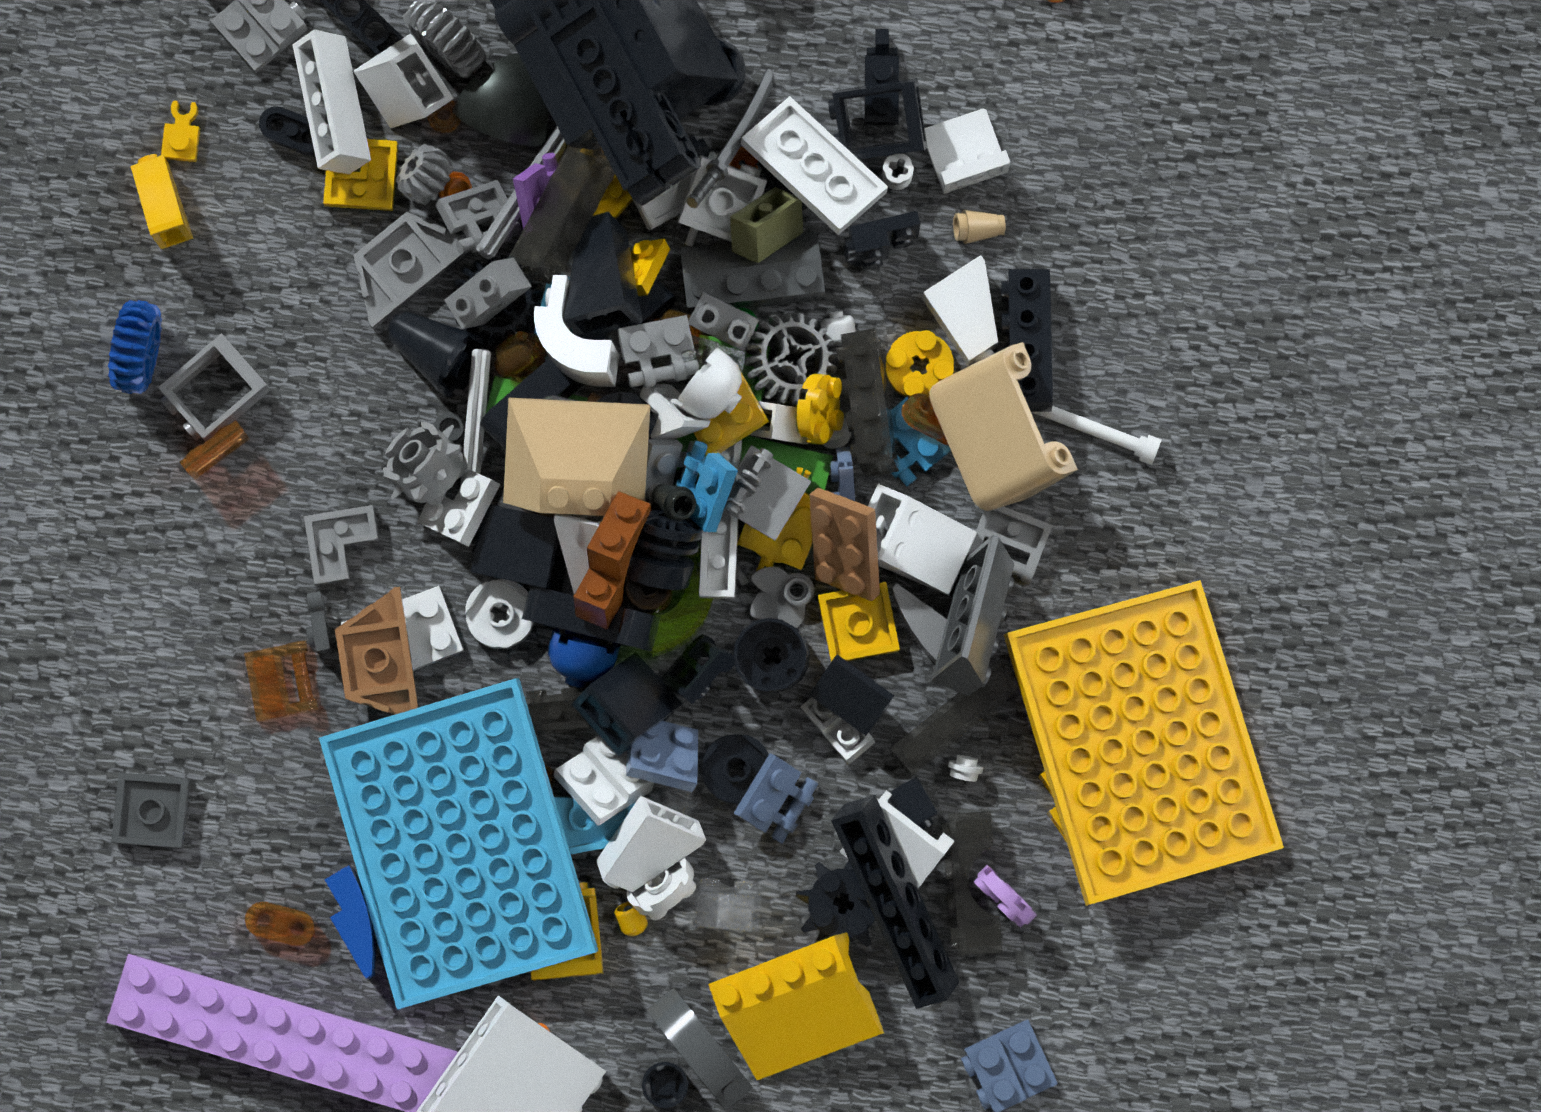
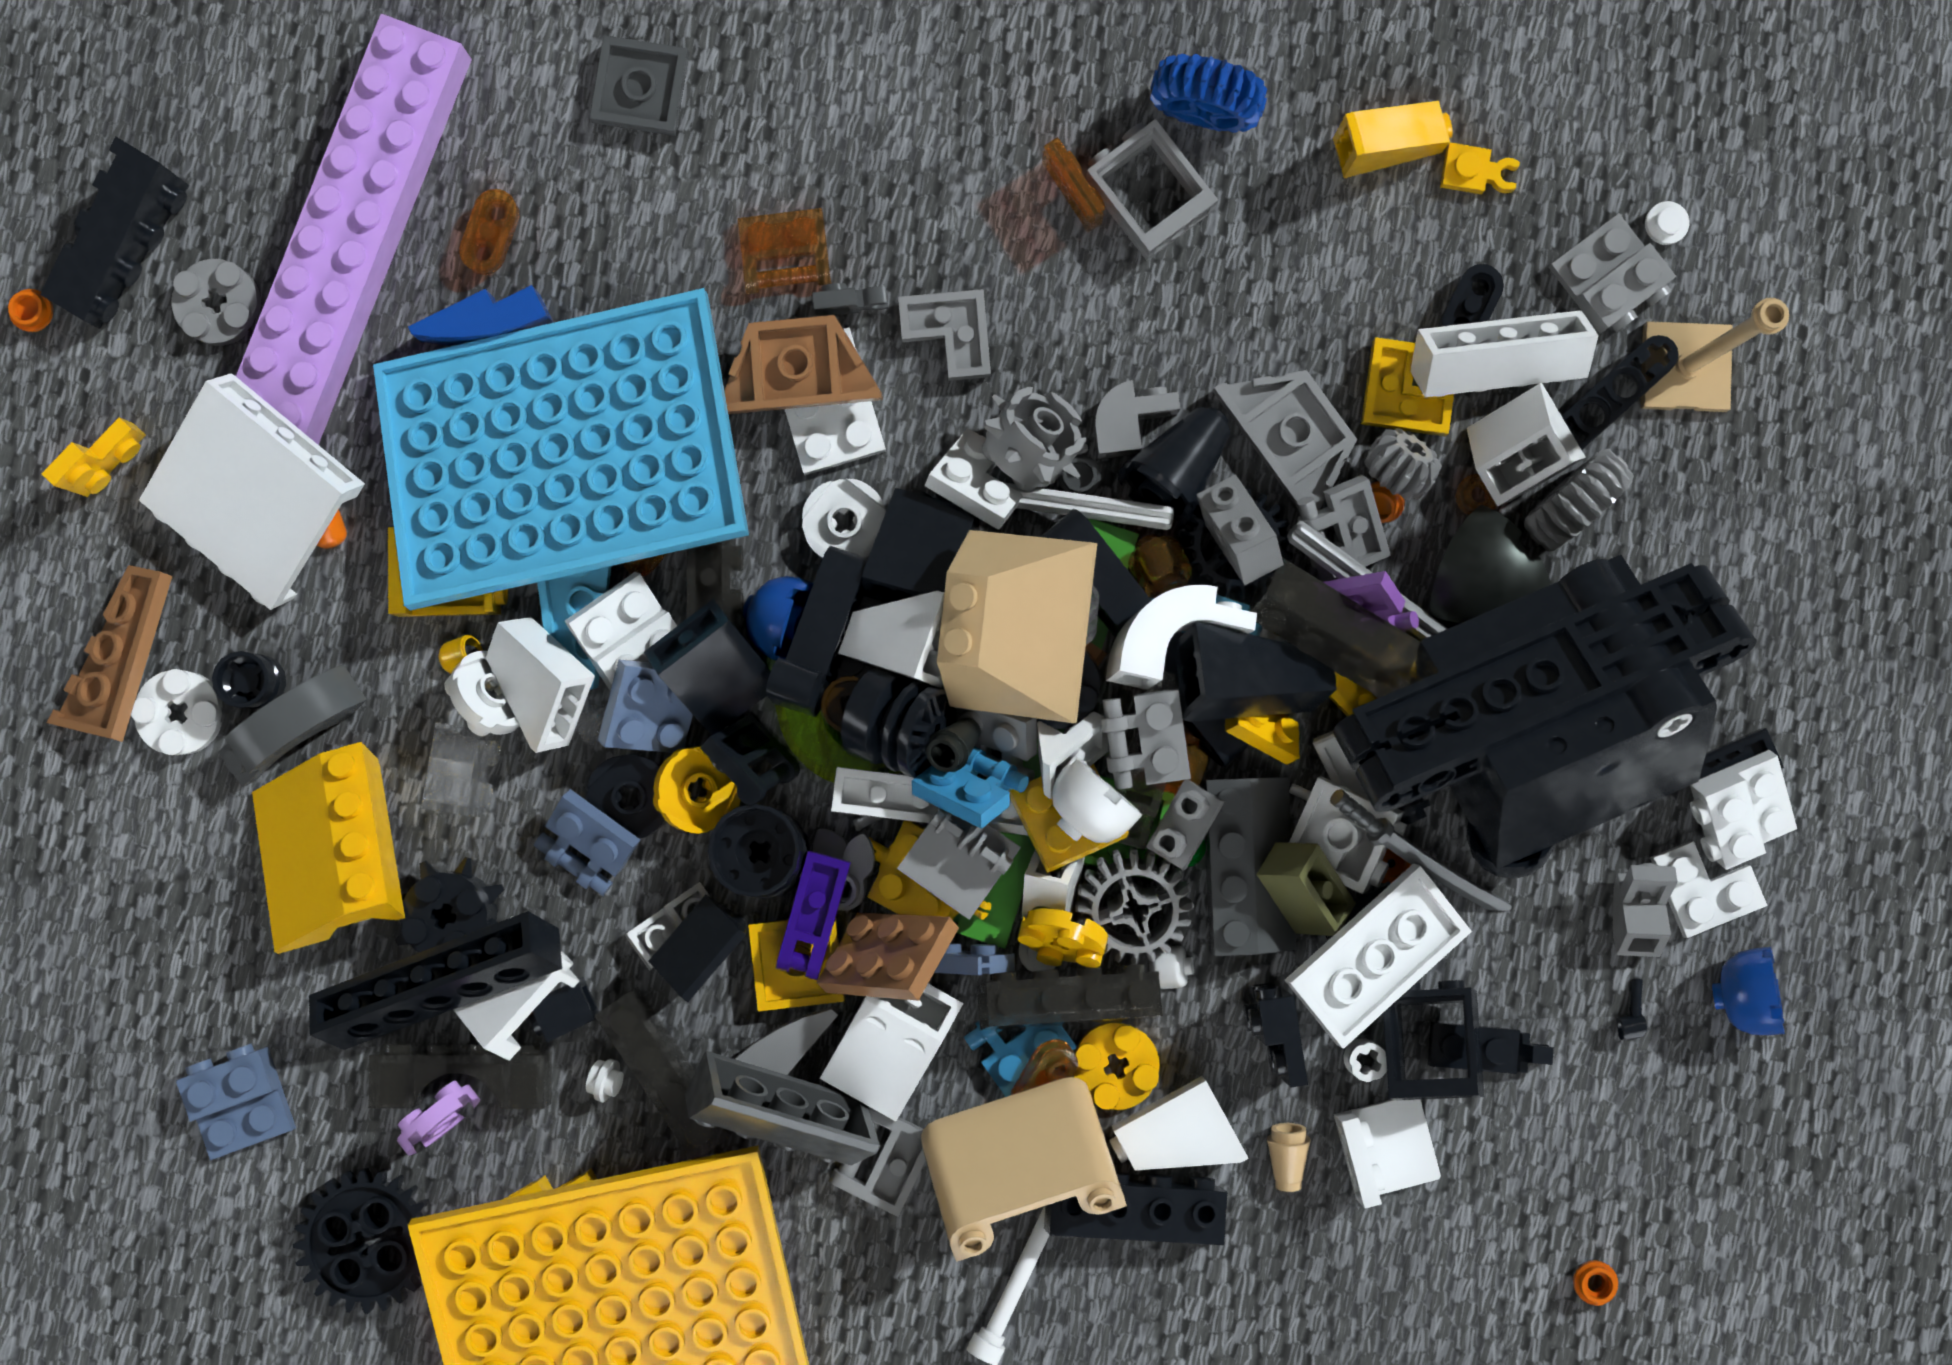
camera: 100 degrees right, 5 degrees up
dark orange arch [573,491,651,629] -> none
none -> black gear [293,1167,430,1314]
none -> yellow plate [653,746,741,834]
none -> dark purple plate [776,851,851,980]
none -> light grey brick [1093,380,1180,460]

